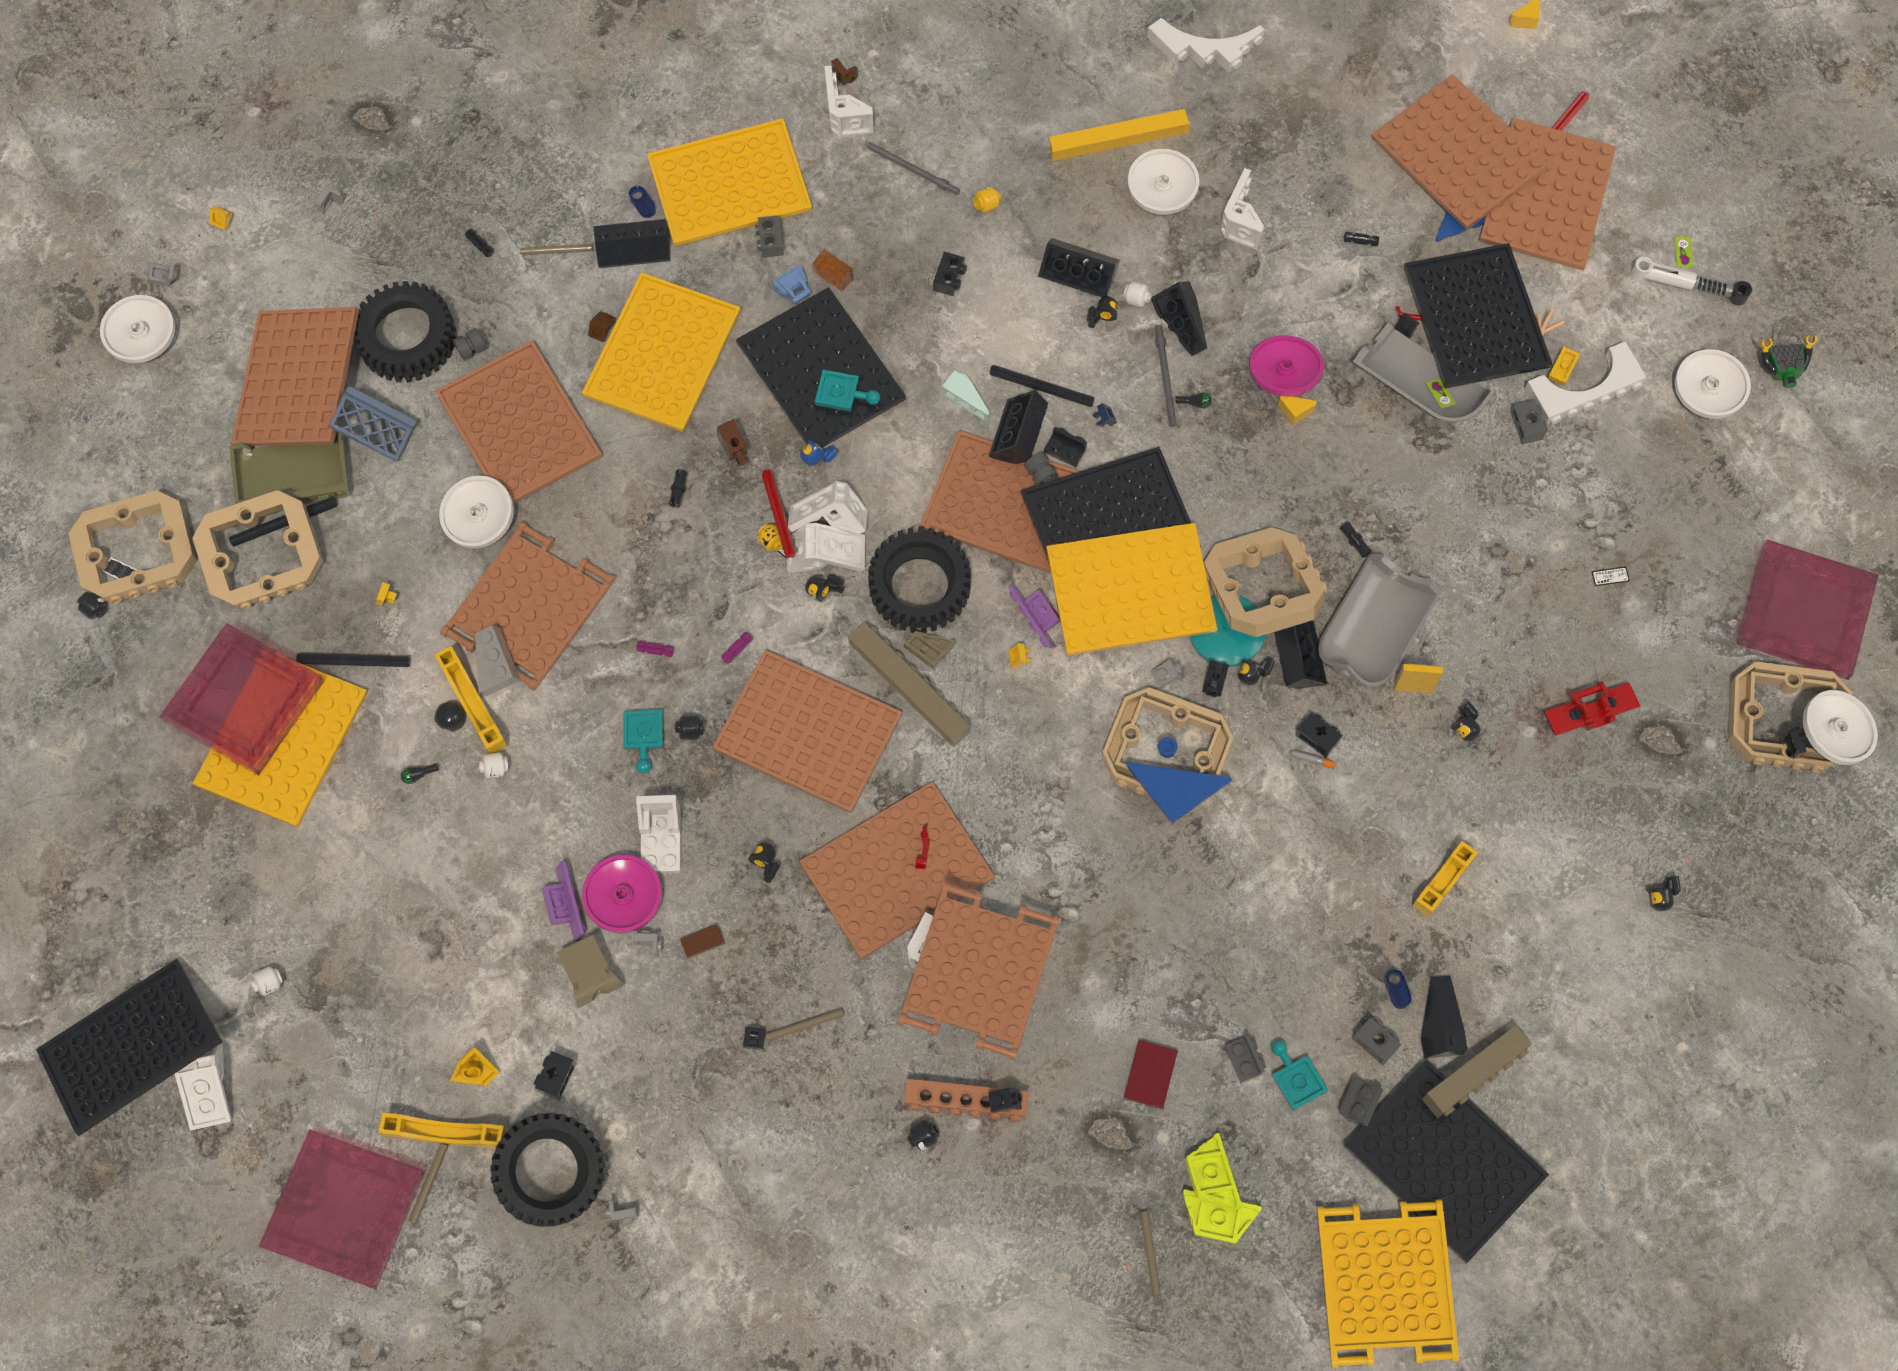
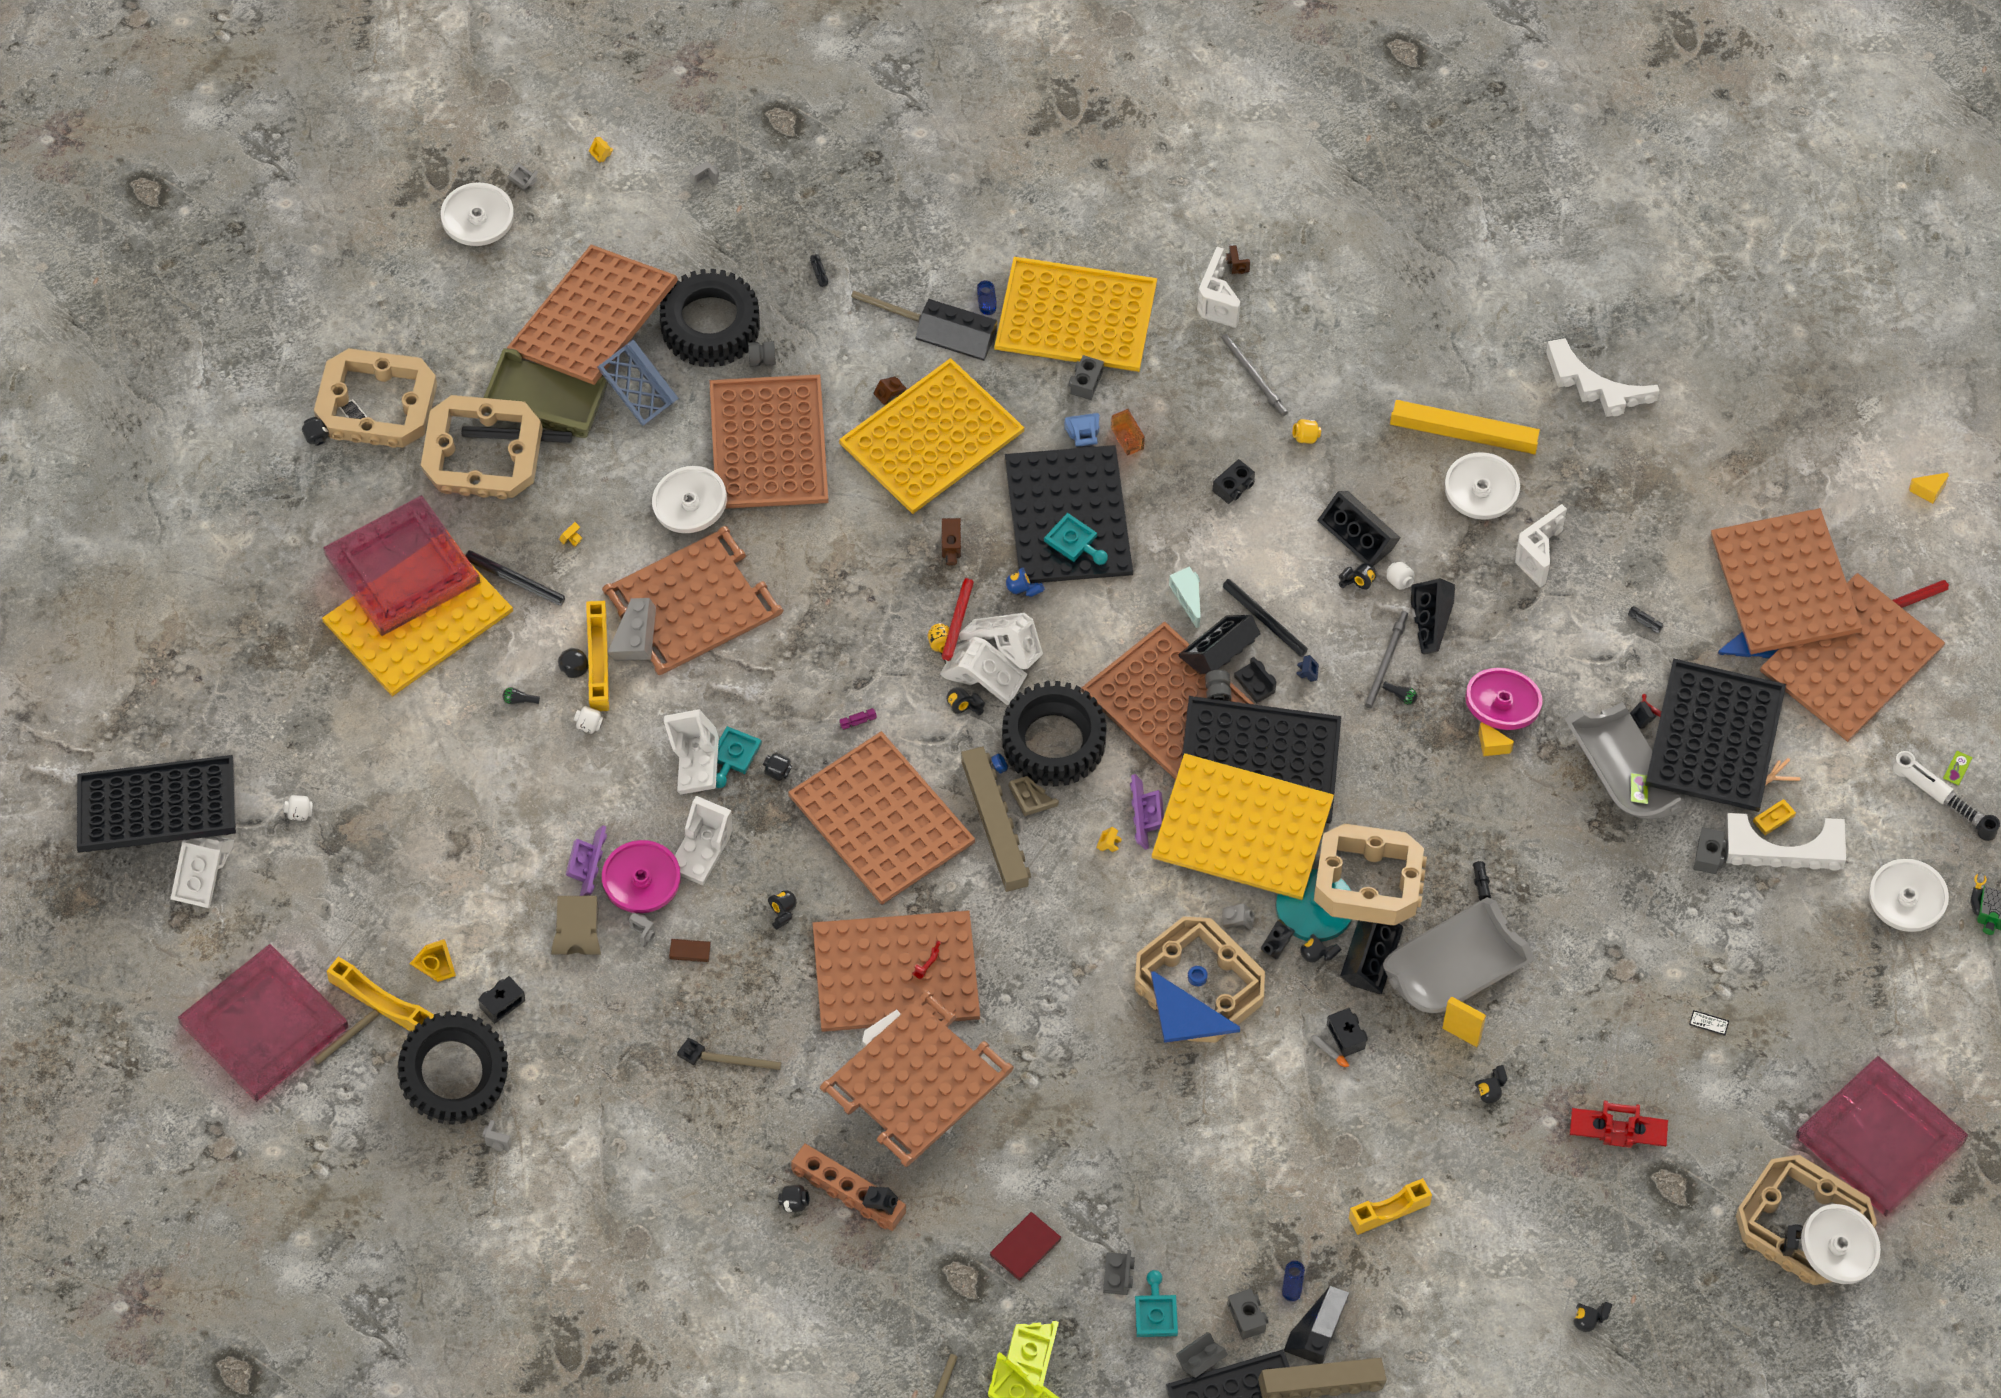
camera: 25 degrees right, 10 degrees down
magenta axle [636,641,674,657] -> none
black pin [668,470,687,508] -> none
none -> white bracket [664,709,719,795]
none -> blue tile [991,753,1008,774]

